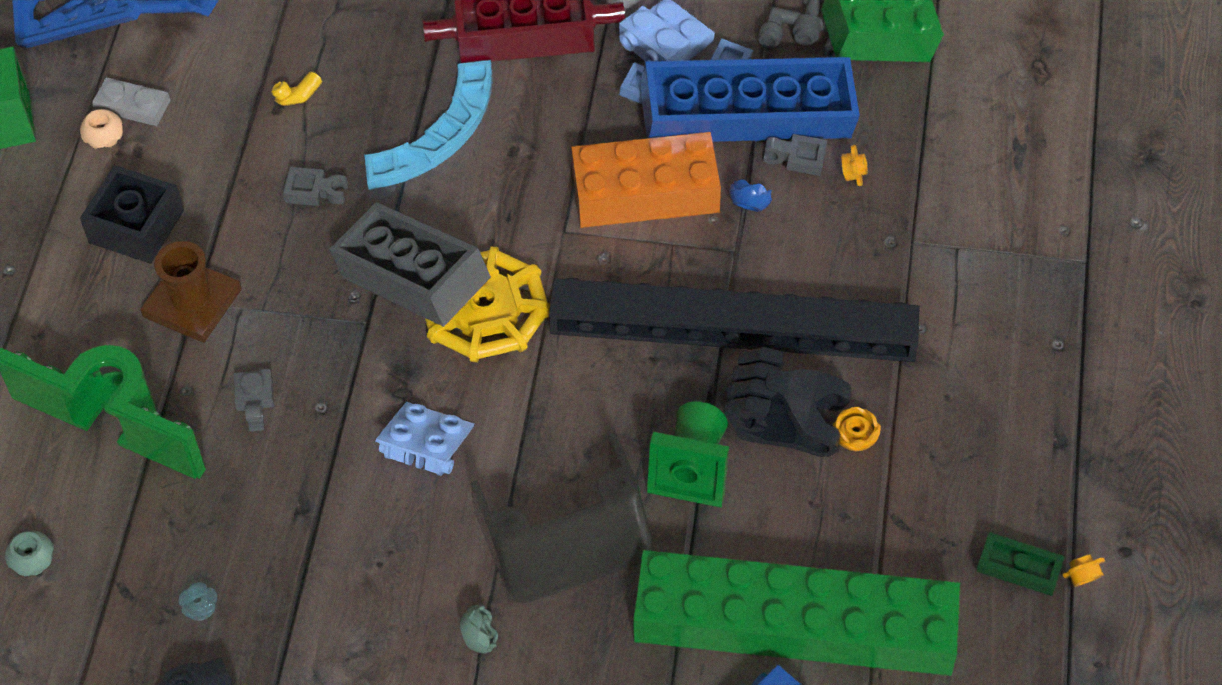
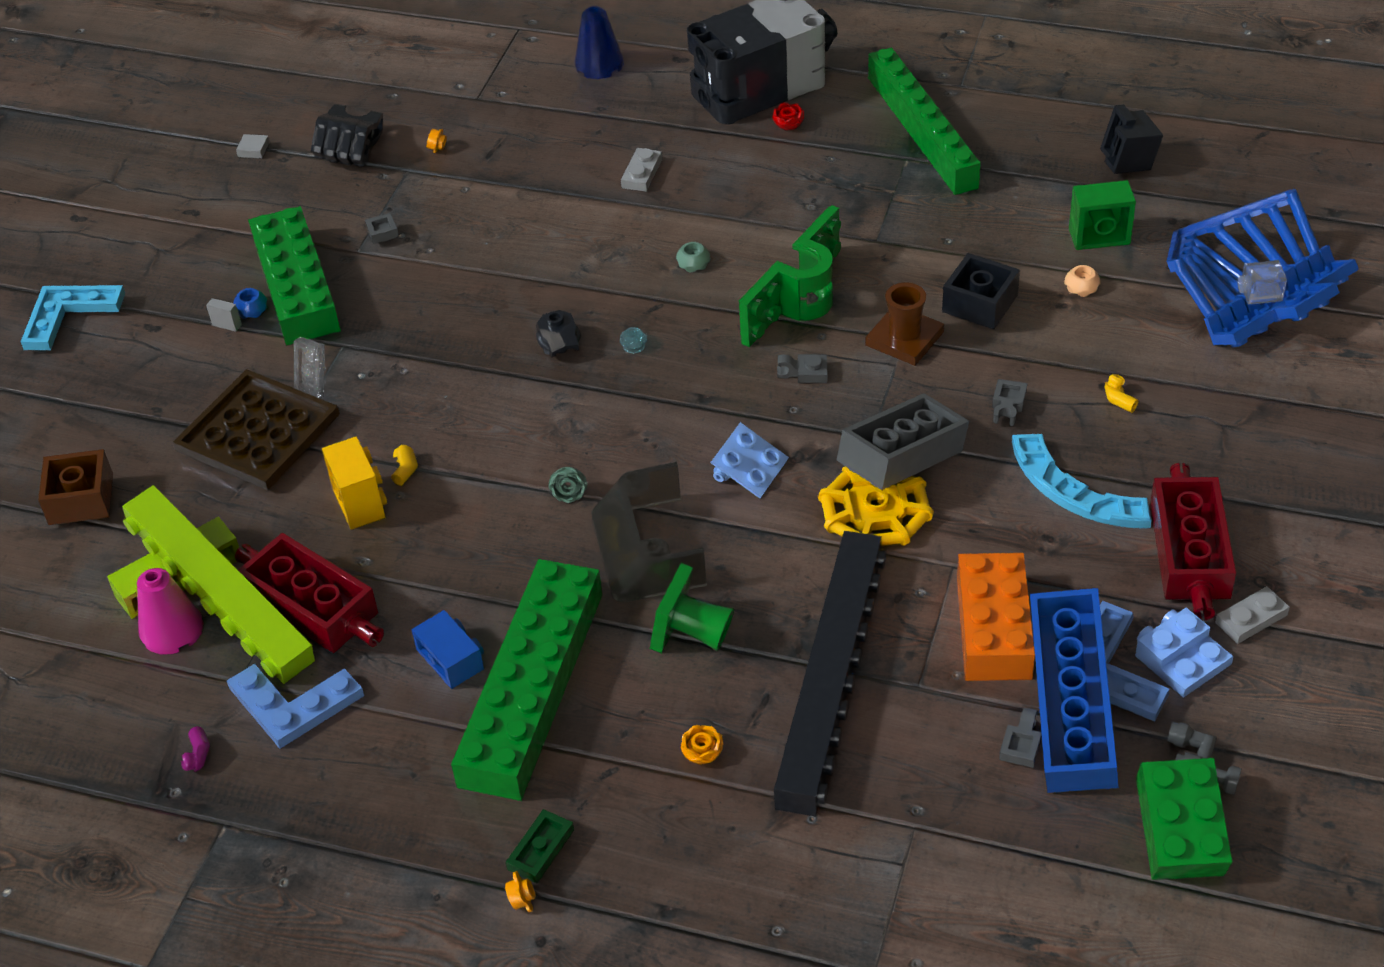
camera: 100 degrees right, 10 degrees down
light grey plate [92,77,170,126] -> none
black piece [724,347,852,457] -> none
blue plate [729,179,772,212] -> none
light orange plate [842,145,868,186] -> none

